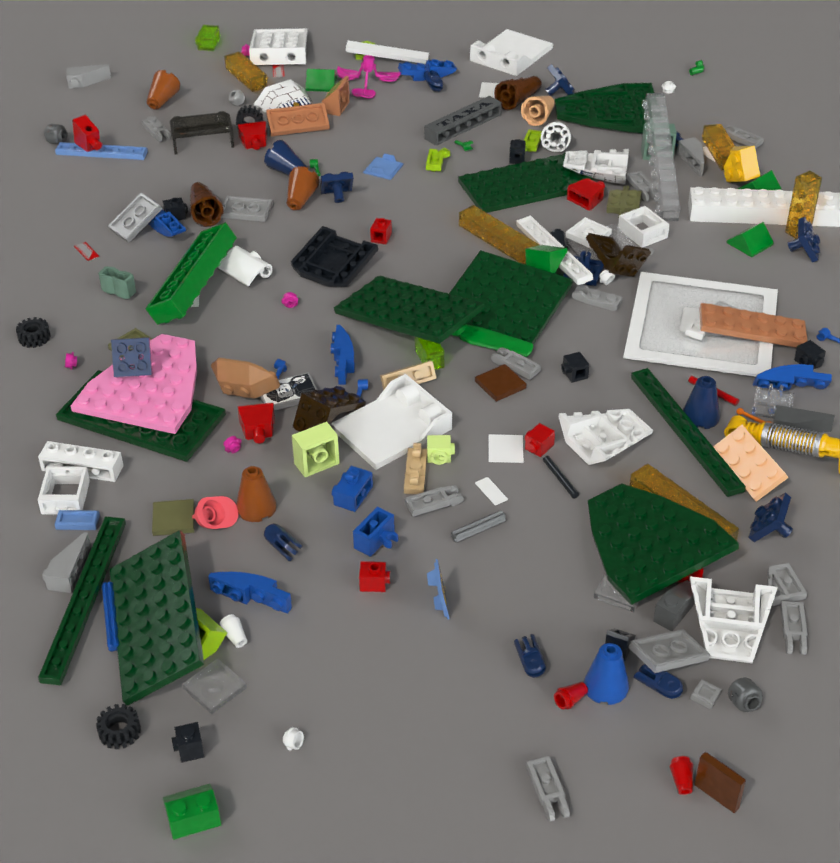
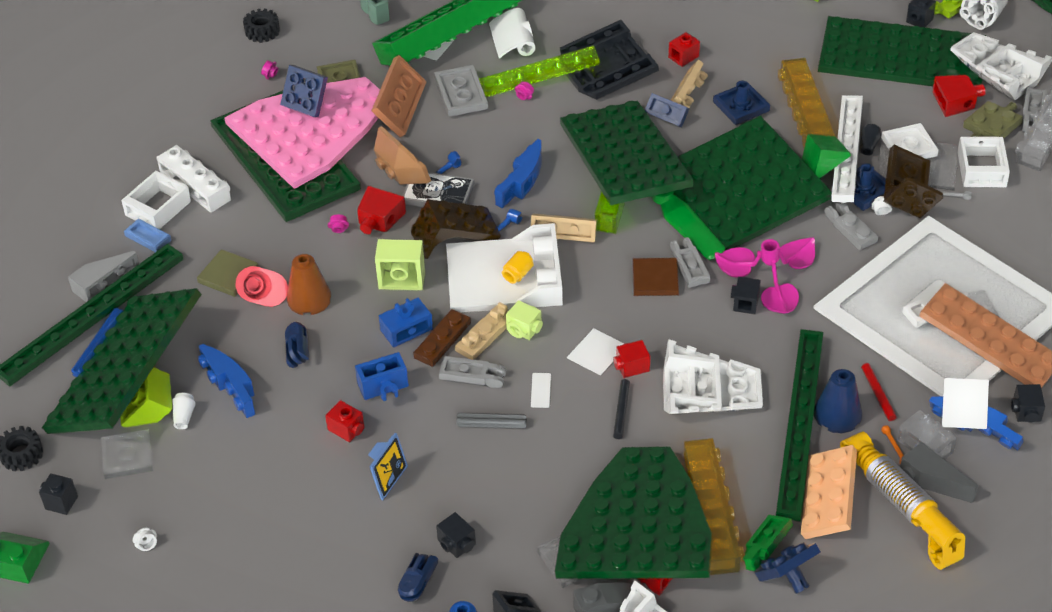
camera: 35 degrees right, 5 degrees up
none -> nougat plate [371,55,427,137]
none -> reddish brown plate [413,309,471,367]
none -> light grey plate [434,65,488,117]
none -> black brick [436,512,476,558]
none -> clear neon green plate [479,46,600,97]
none -> yellow brick [502,251,534,284]
none -> plate [645,93,690,127]
none -> tan plate [671,59,708,108]
none -> dark blue plate [713,80,770,125]
none -> dark pink plant [715,237,815,314]
none -> green hinge [743,515,793,571]
none -> white sticker [942,378,989,429]

